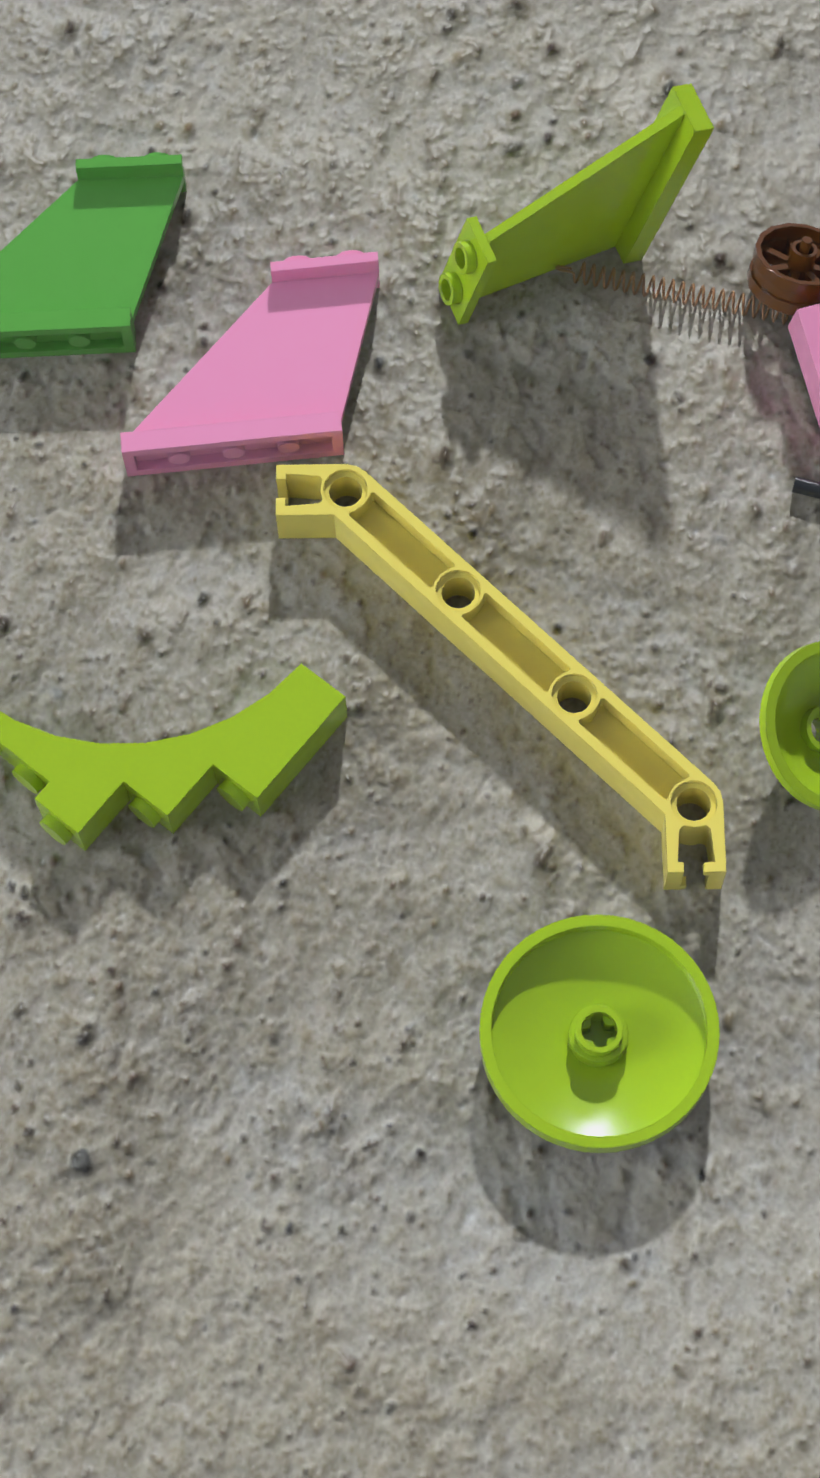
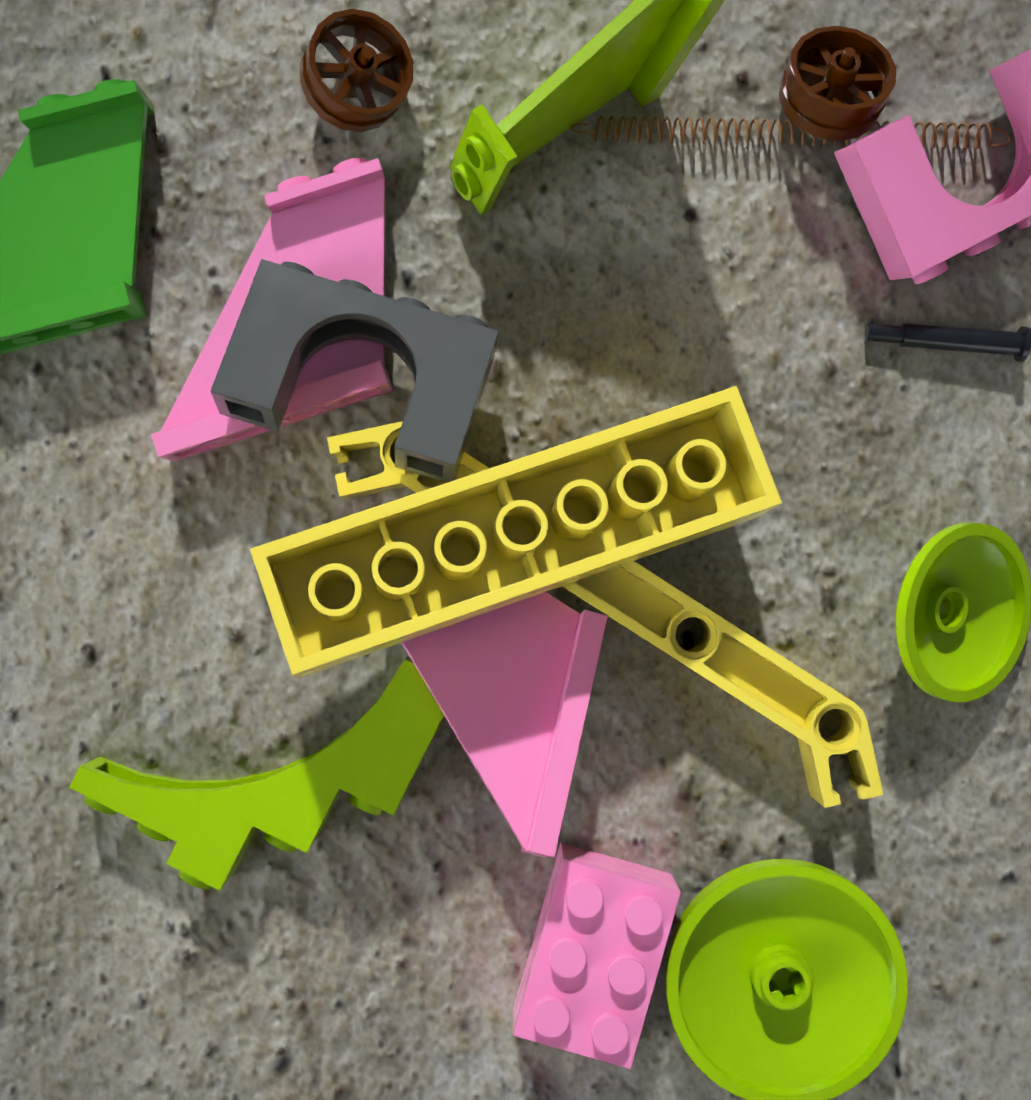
camera: 15 degrees left, 20 degrees up
none -> dark grey arch [210,259,499,483]
none -> light yellow brick [250,386,782,678]
none -> reddish brown wheel [300,9,413,133]
none -> bright pink piece [401,592,608,857]
none -> bright pink brick [513,842,681,1069]

